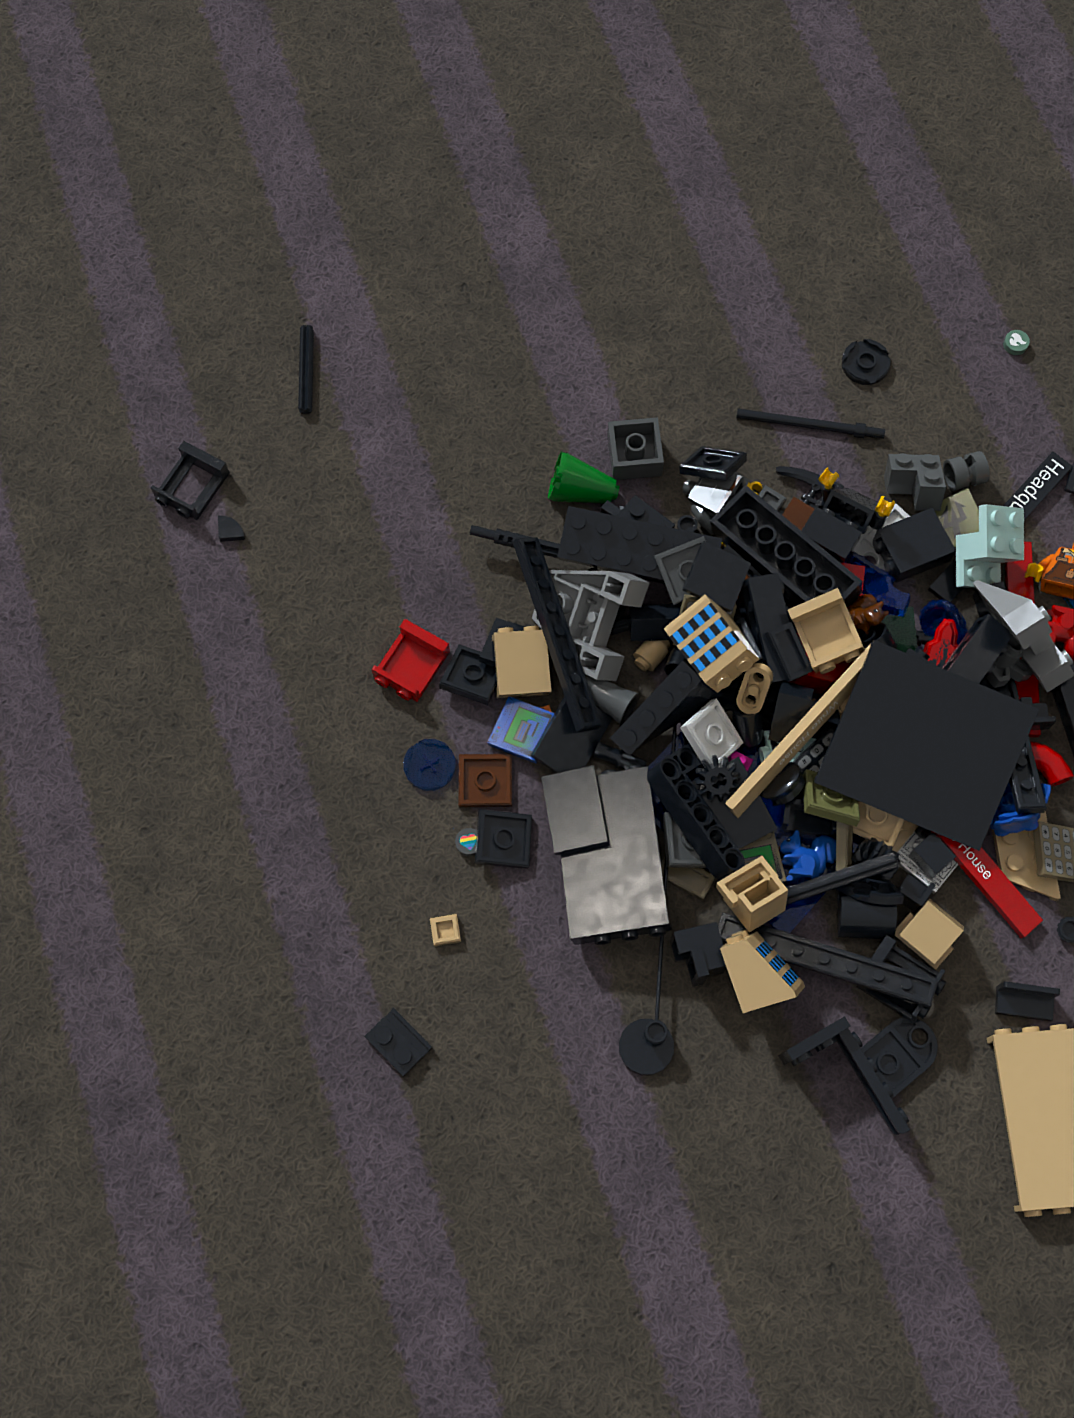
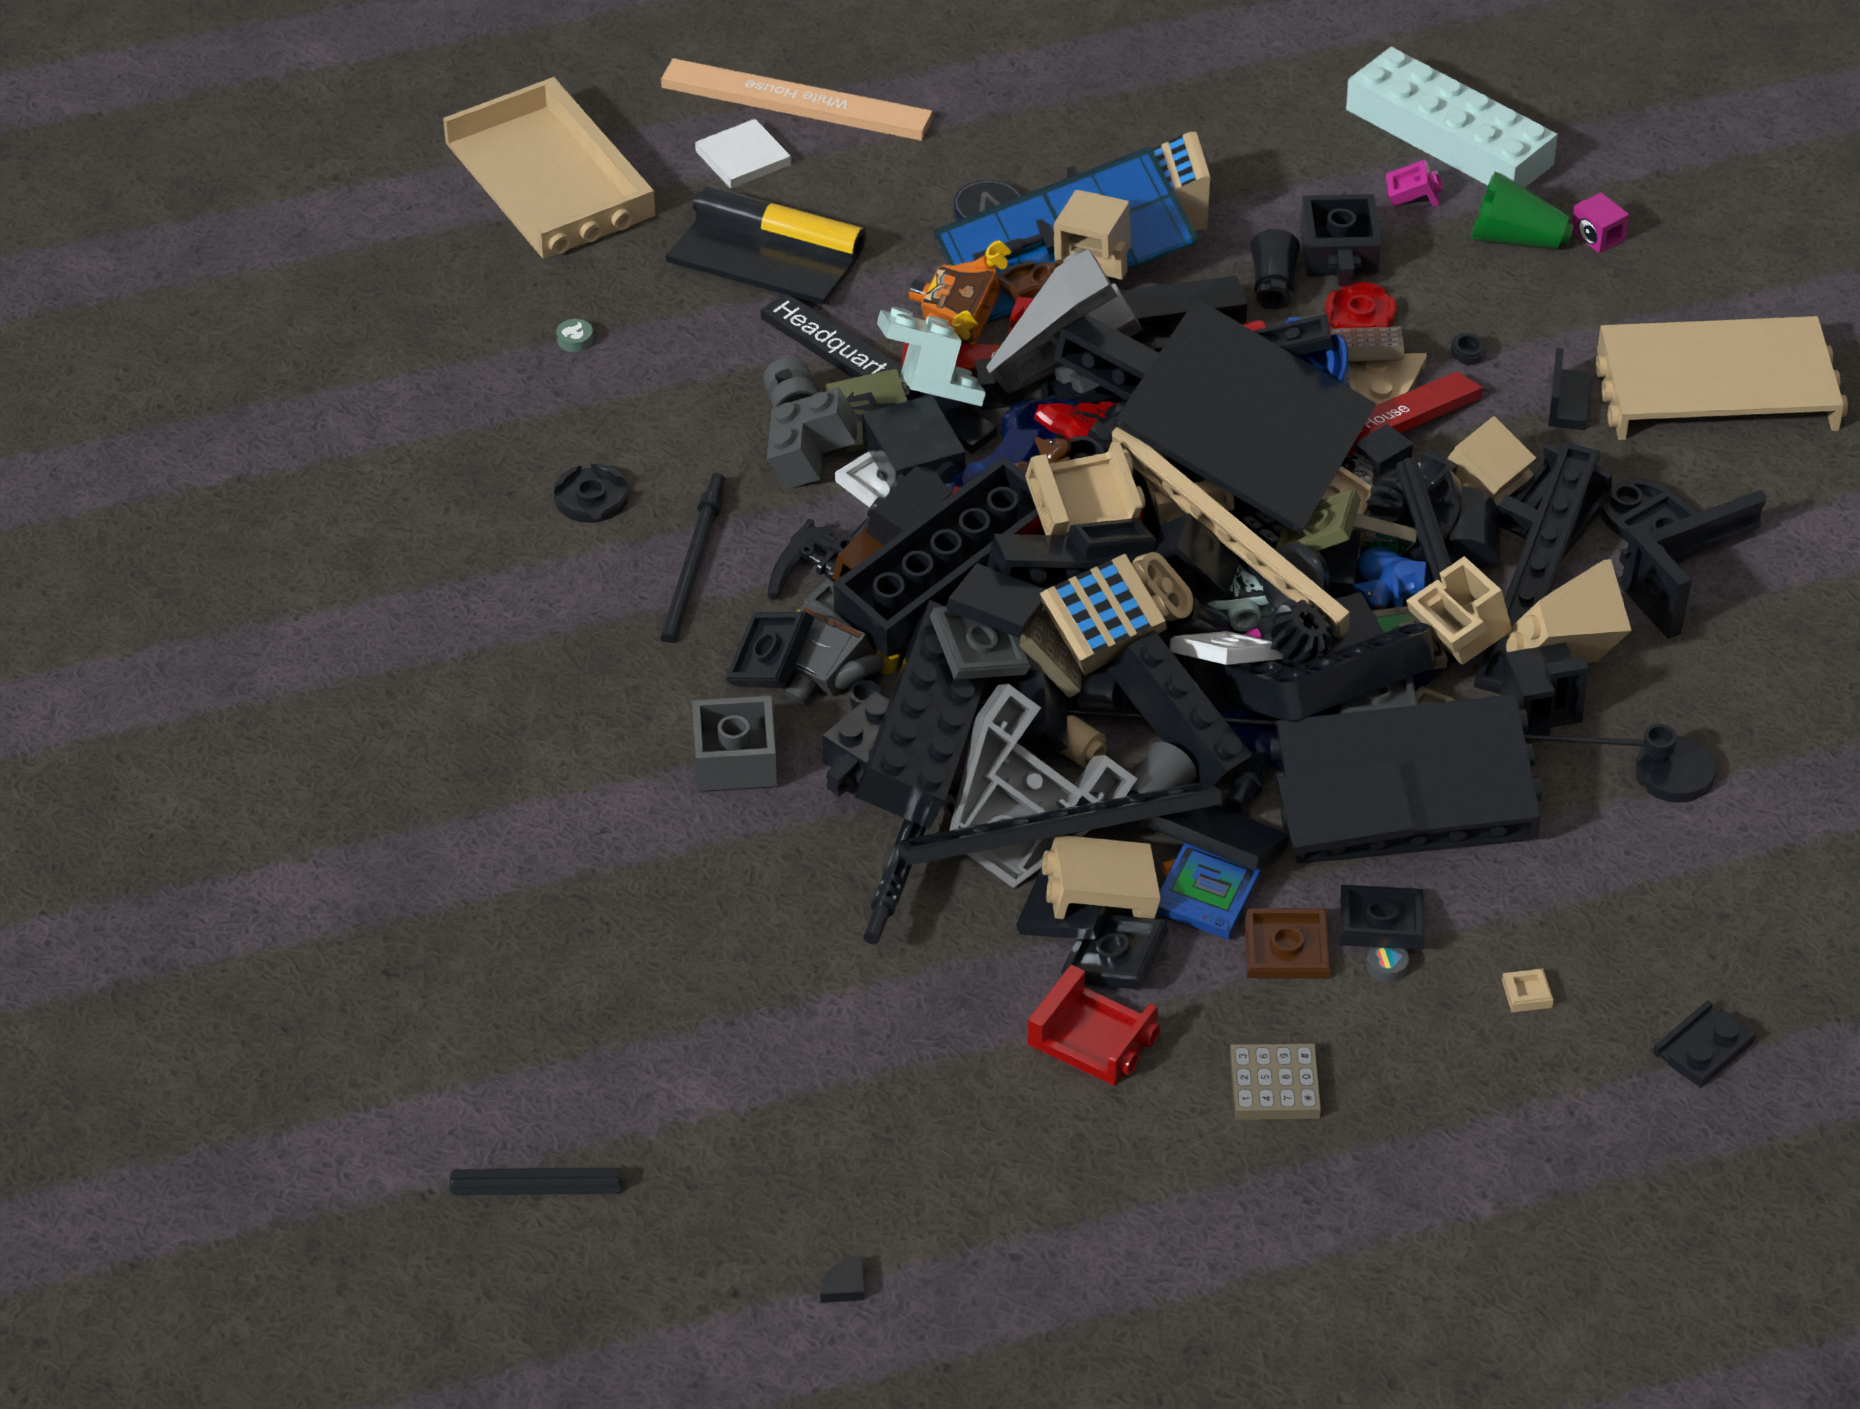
camera: 90 degrees left, 25 degrees down
black panel [151,441,230,520] -> none
clear blue tile [403,739,456,791] -> none
green cone [548,451,619,504] -> none
black torso [818,467,895,534] -> none
none -> tile [1230,1044,1321,1120]

